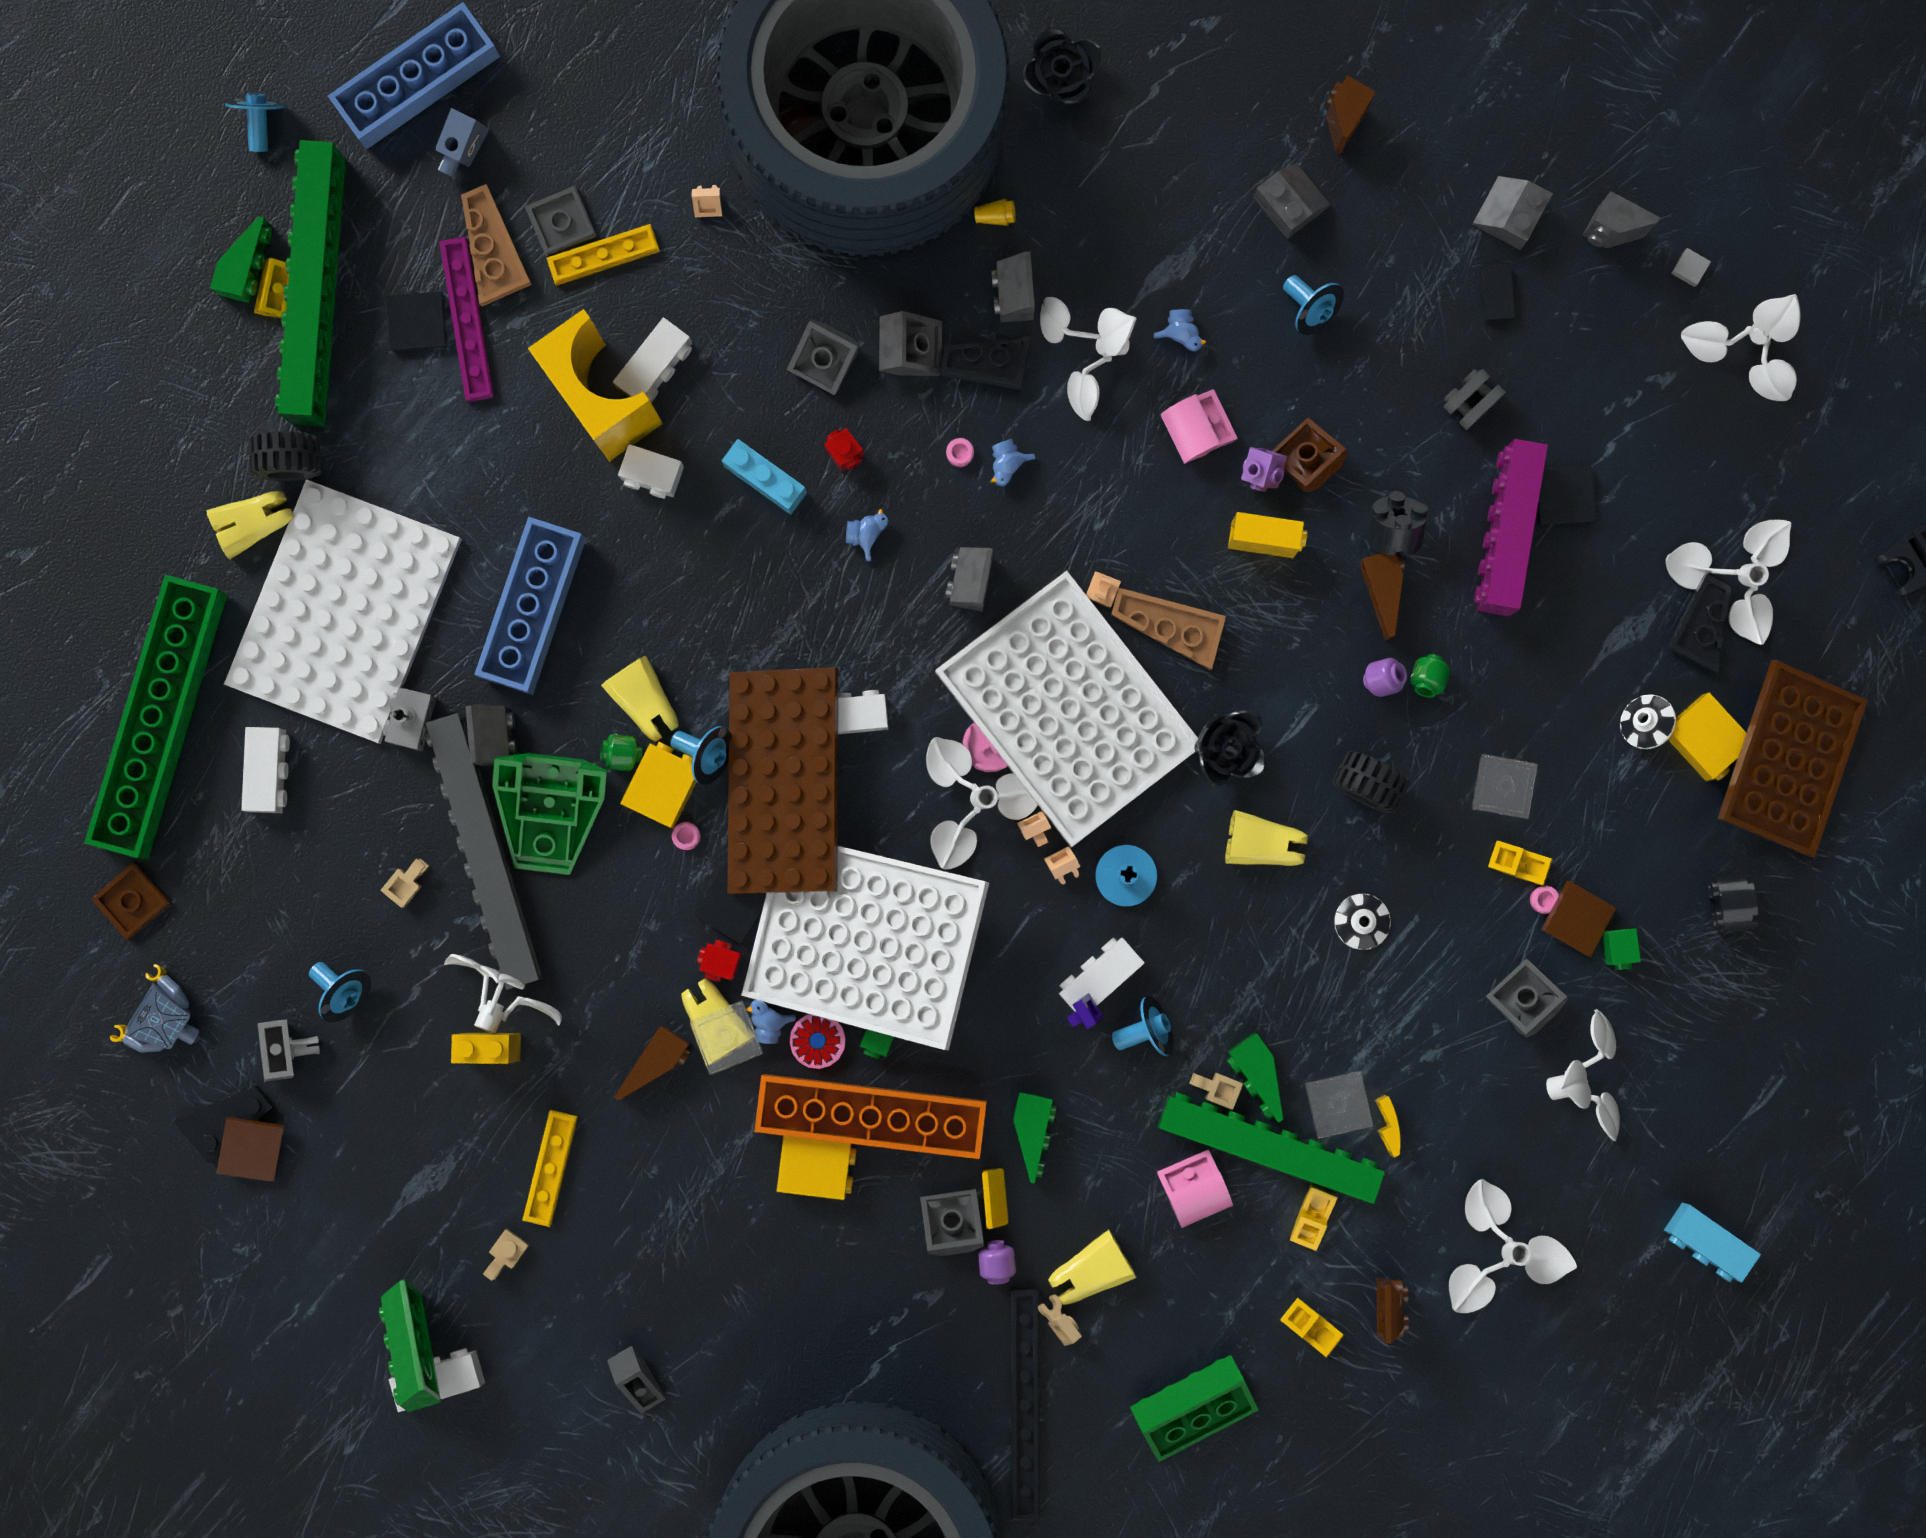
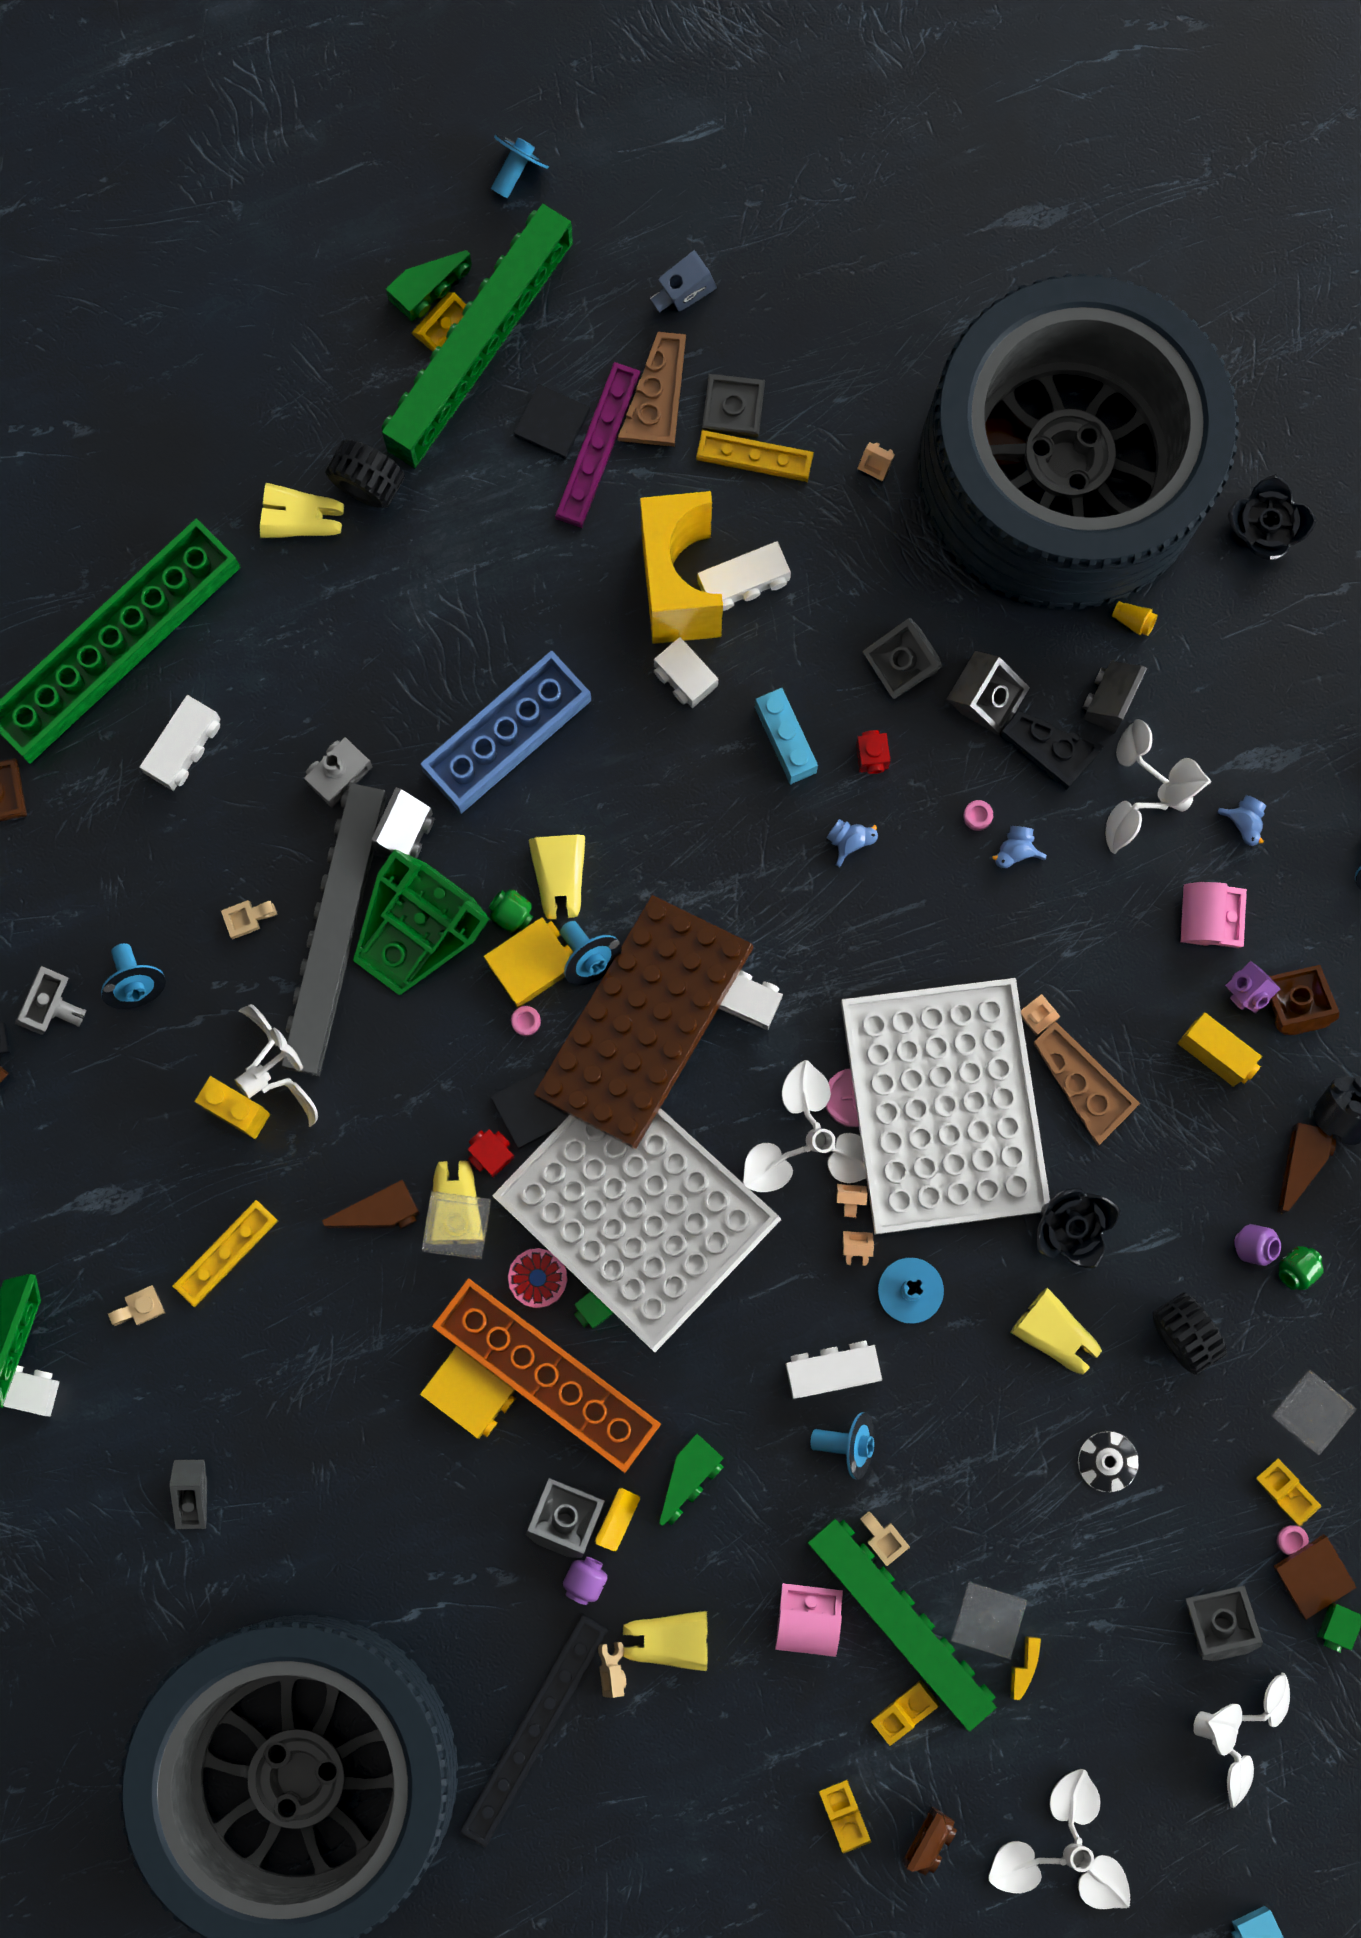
camera: 25 degrees right, 5 degrees down
white plate [224,480,462,744] -> none
medium blue brick [328,2,500,150] -> none
medium blue animal [747,1000,796,1044] -> none
flat silver slope [945,547,993,611] -> none
dark purple tile [1067,993,1104,1029] -> none
green slope [1130,1355,1258,1462] -> none
green slope [1227,1033,1283,1123] -> none

